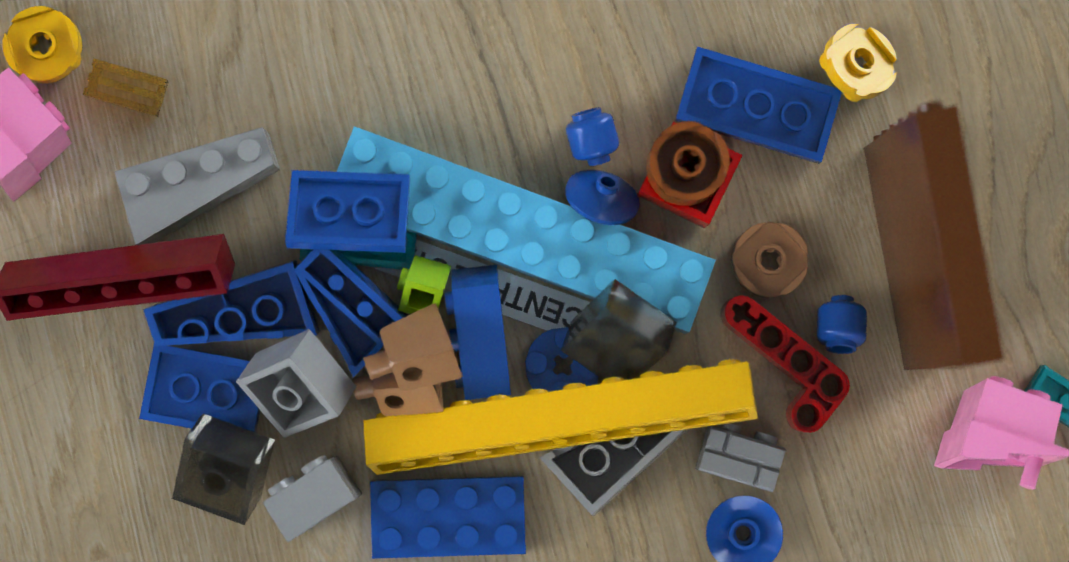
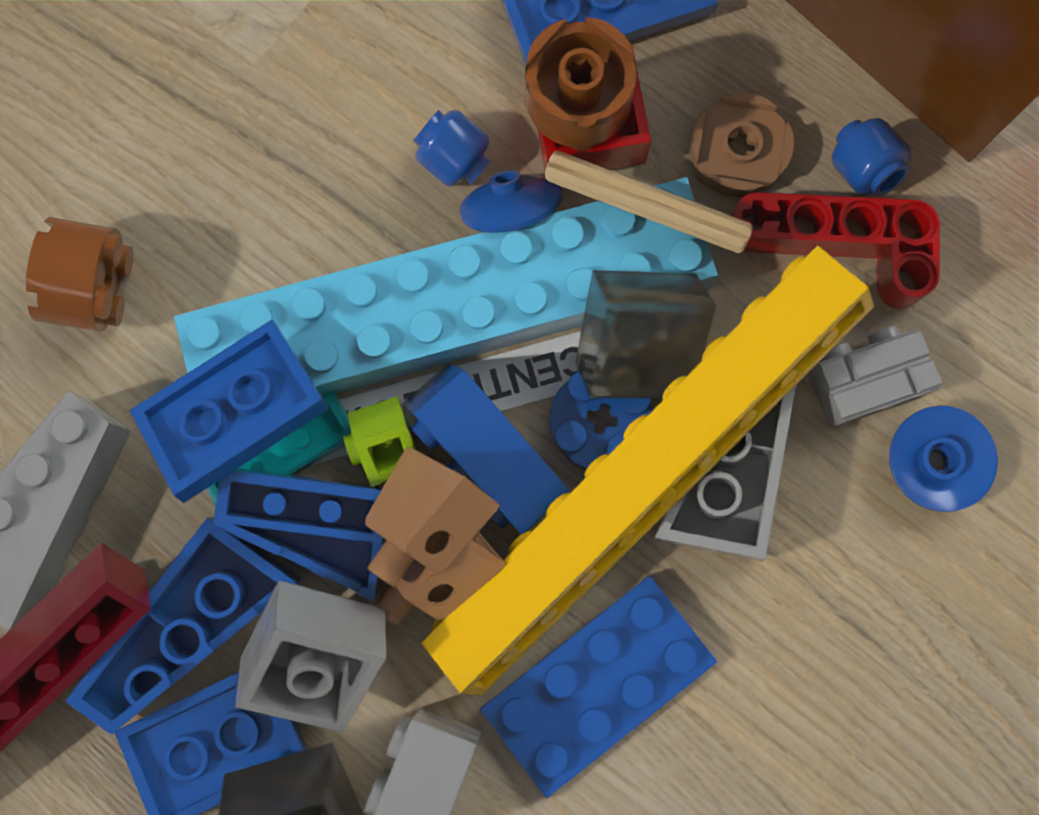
camera: 25 degrees left, 5 degrees down
none -> dark orange brick [26,217,134,332]
none -> tan axle [545,151,752,253]

